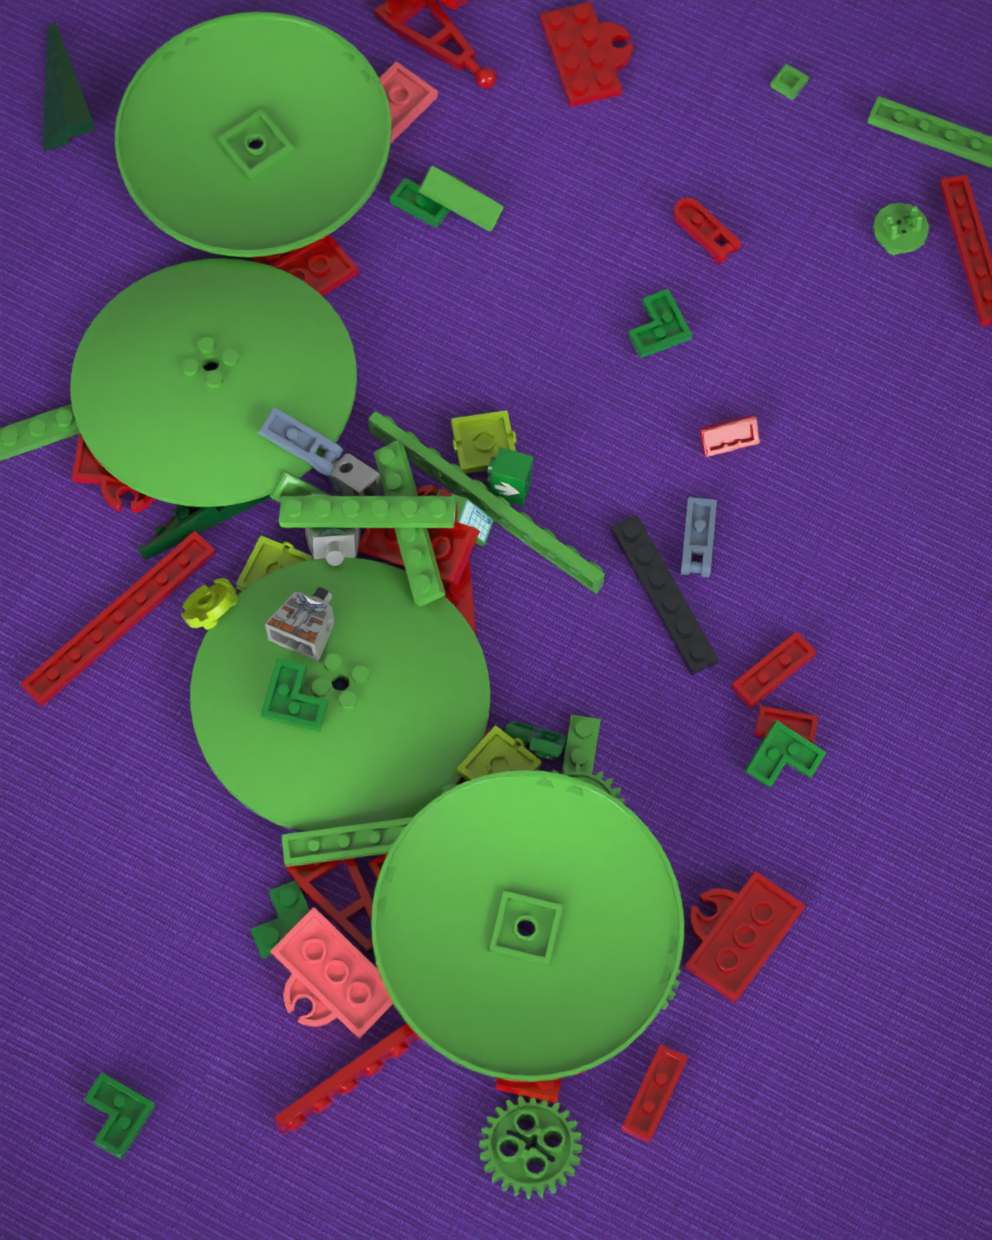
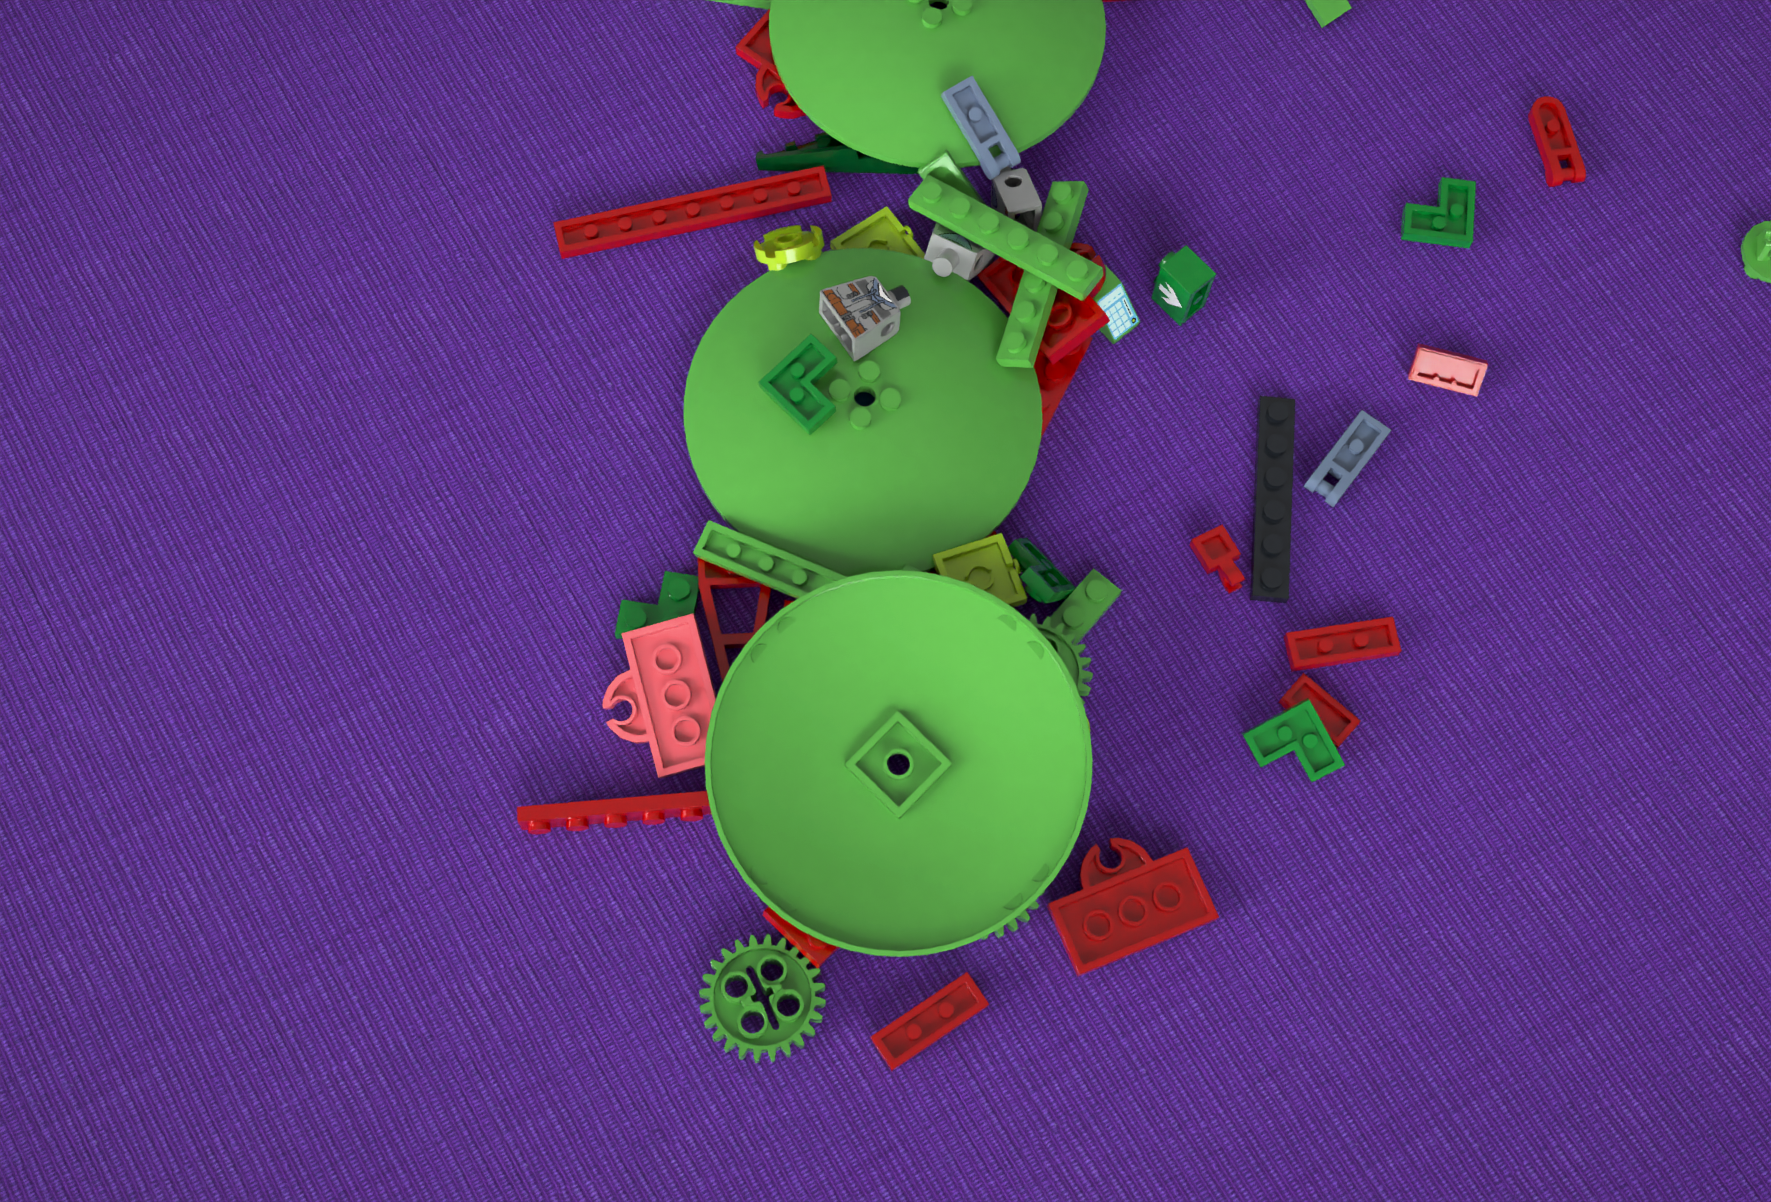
camera: 30 degrees right, 5 degrees up
green plate [84,1072,156,1160] -> none
bright green plate [368,411,605,594] -> none
lime plate [451,410,516,474] -> none
bright green tile [770,64,809,100] -> none
none -> red plate [1190,524,1245,594]

